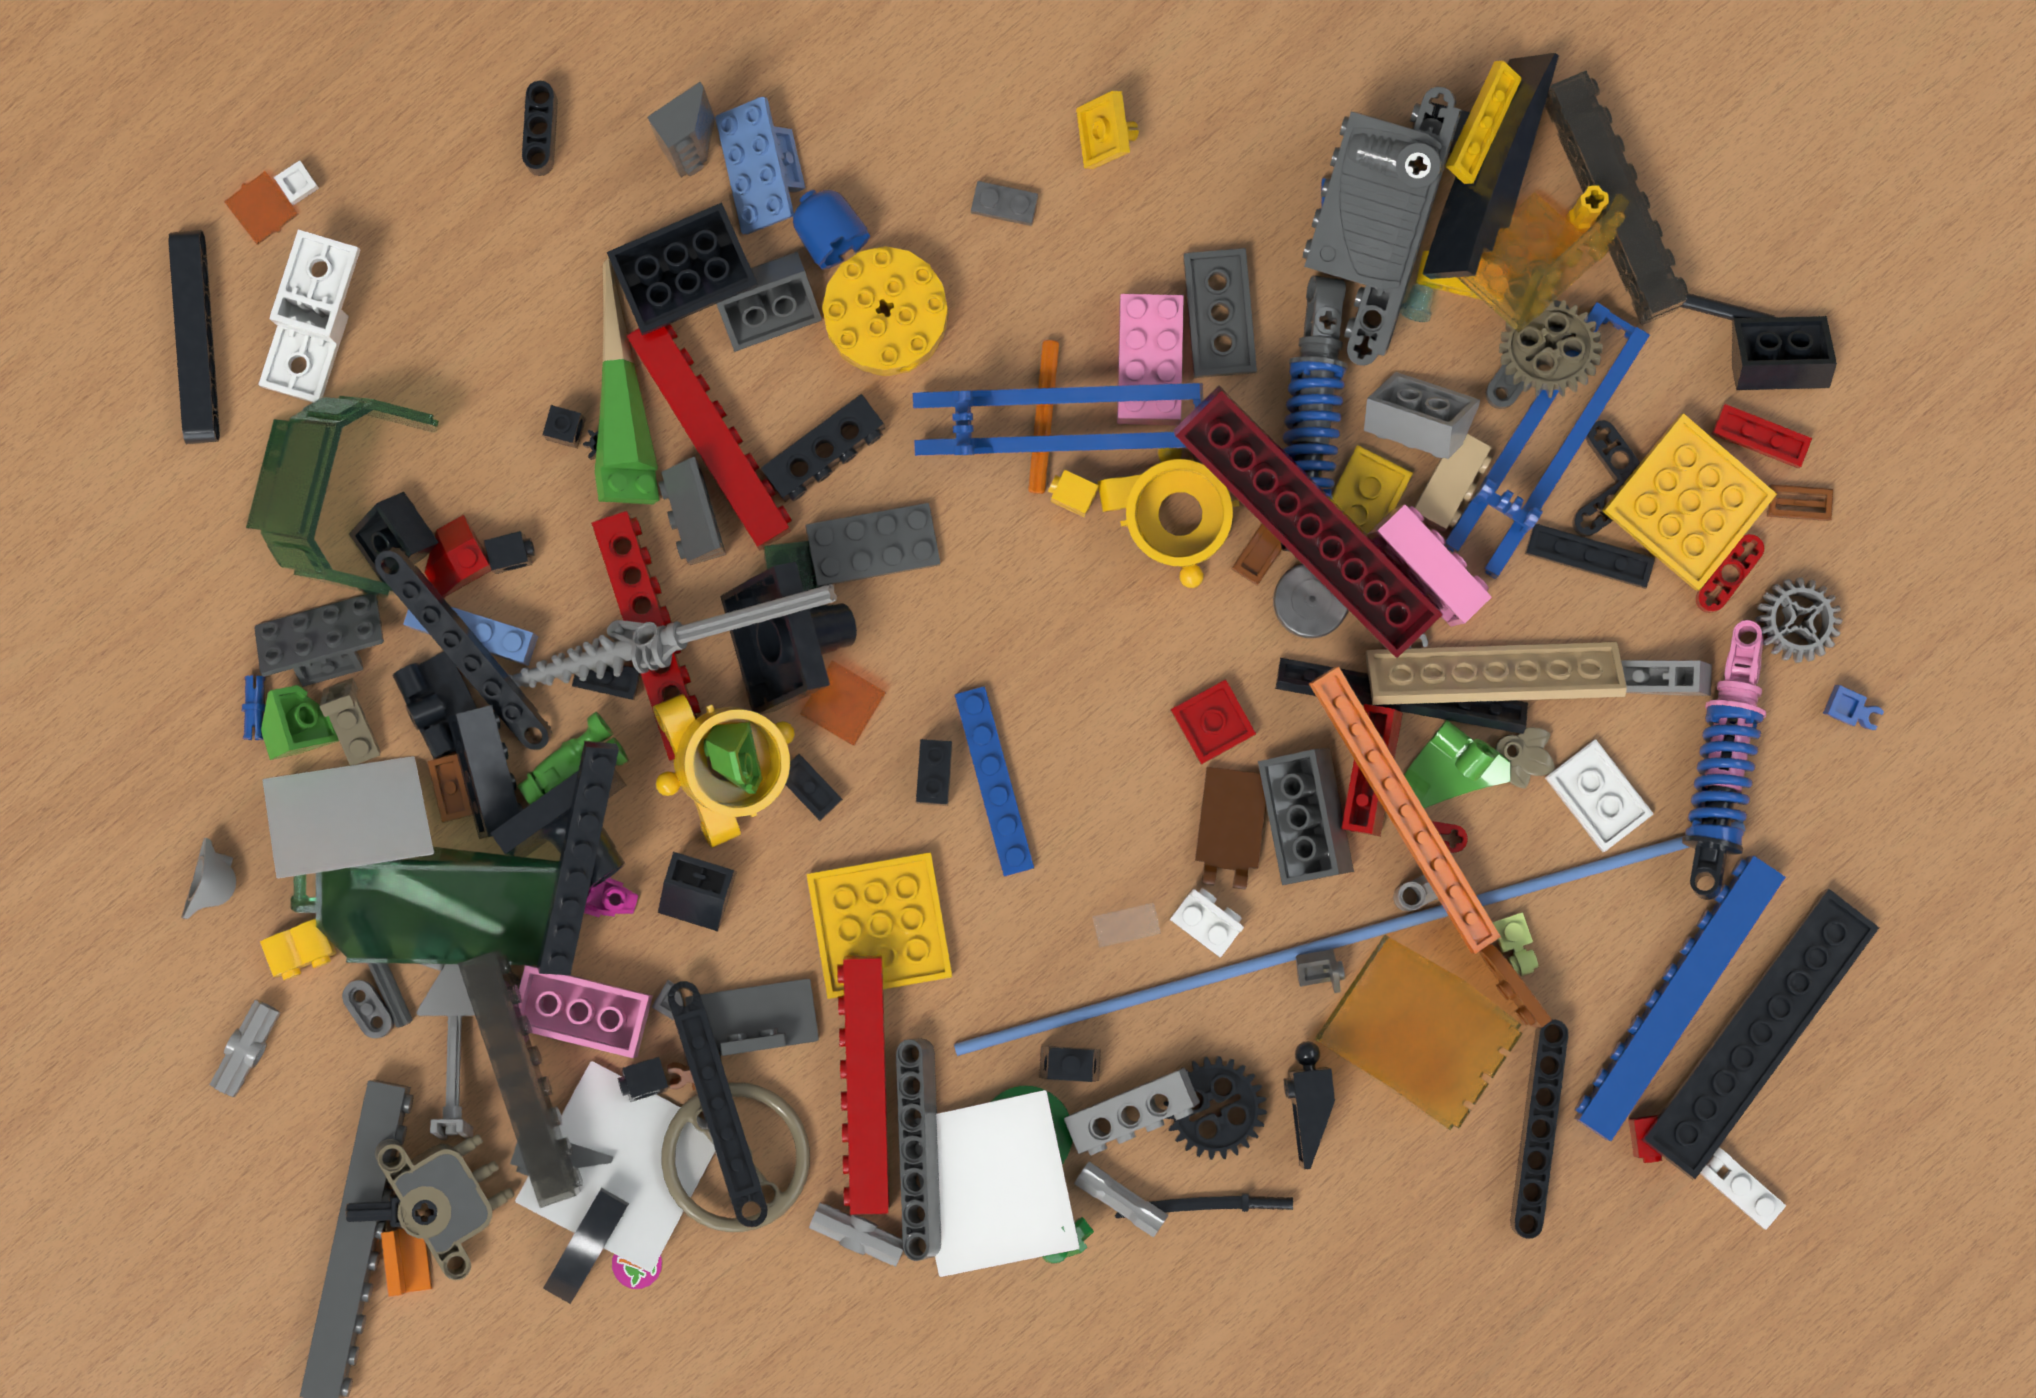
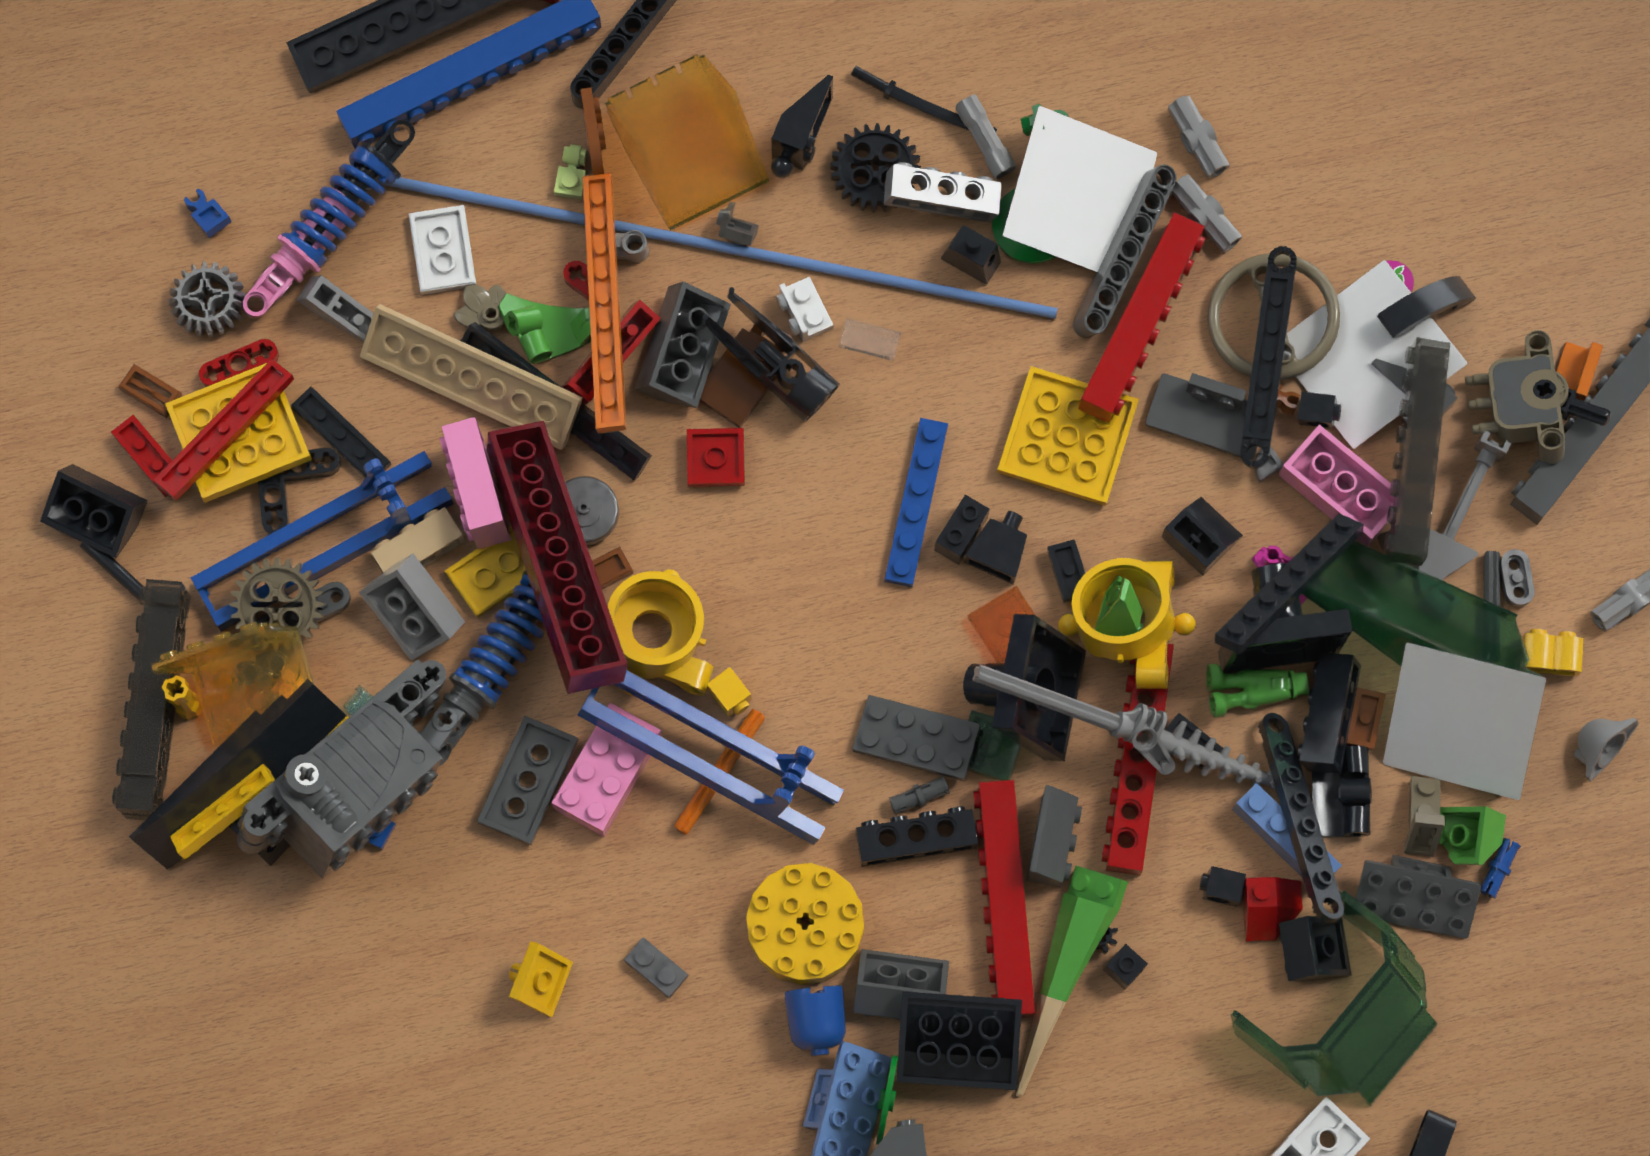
camera: 155 degrees left, 10 degrees down
none -> red plate [153,359,294,501]
none -> black piece [701,287,840,422]
none -> green piece [876,1055,898,1145]
none -> dark grey pin [889,776,950,815]
none -> black torso [964,511,1027,585]
none -> light grey piece [1168,95,1230,178]

